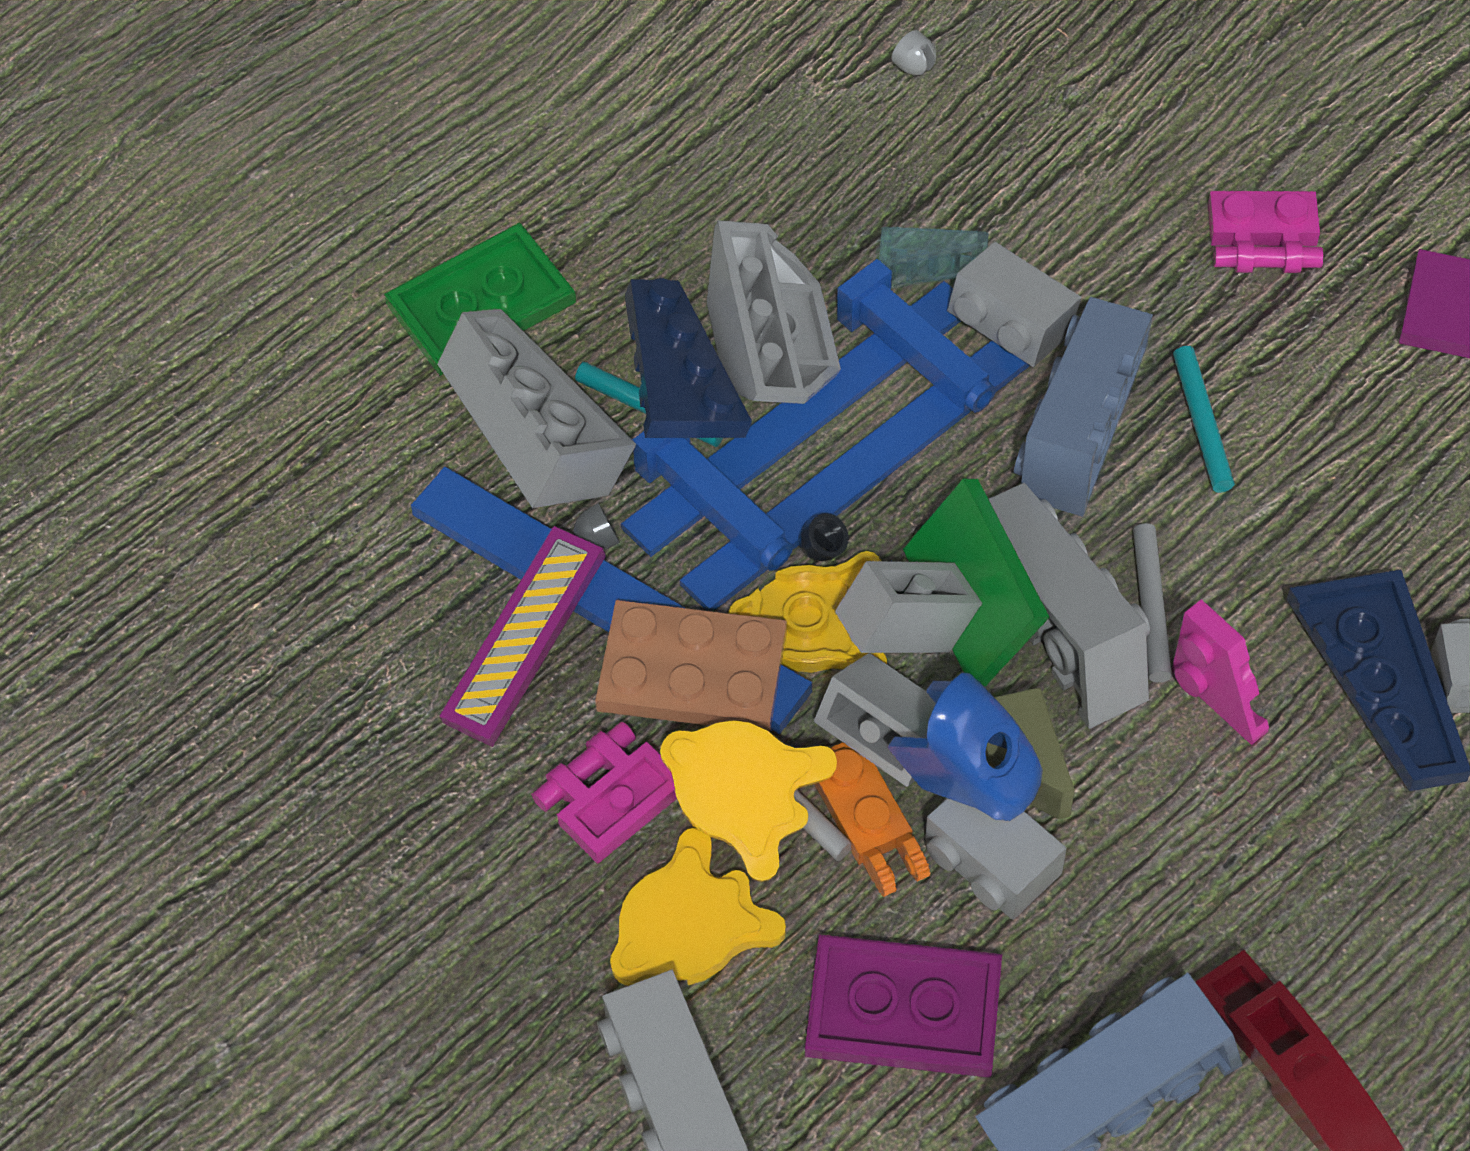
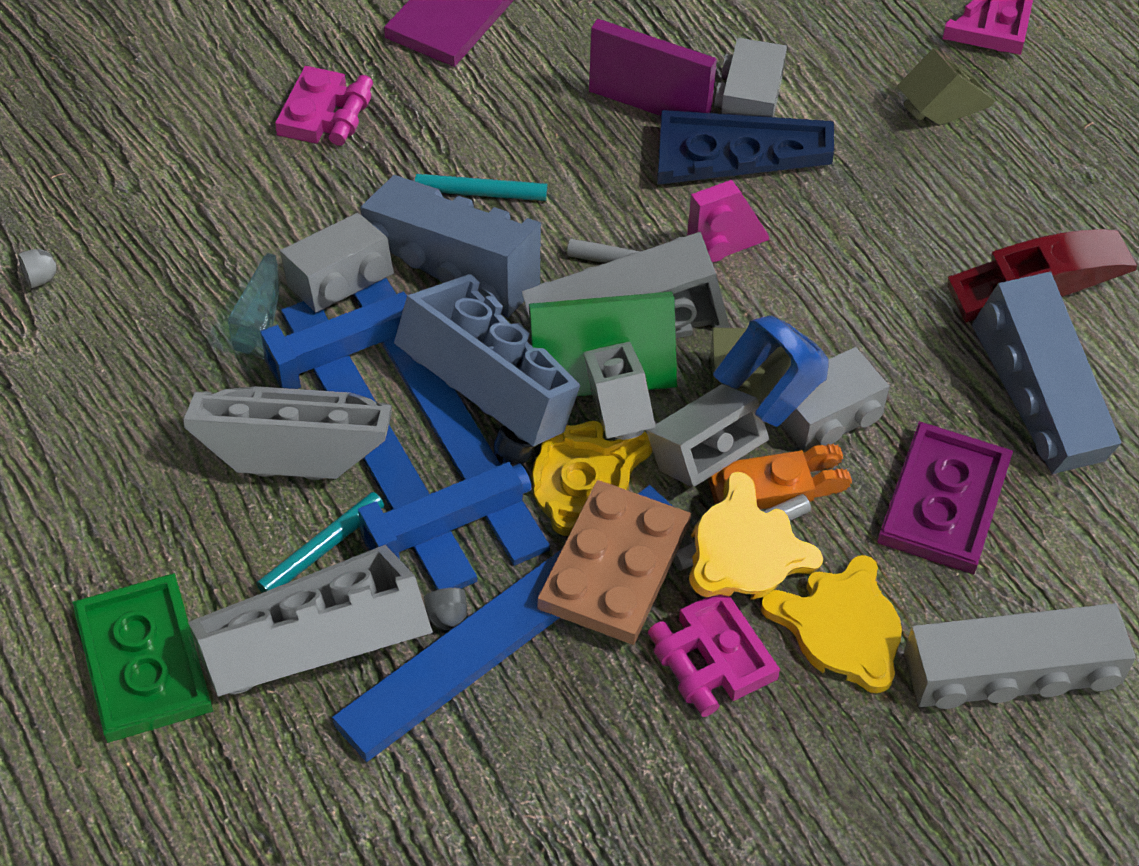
camera: 80 degrees left, 5 degrees down
tile [439,526,606,747] -> none
dark blue wing [625,278,752,438] -> none
none -> sand blue wedge [394,274,580,447]
none -> magenta tile [589,18,717,116]

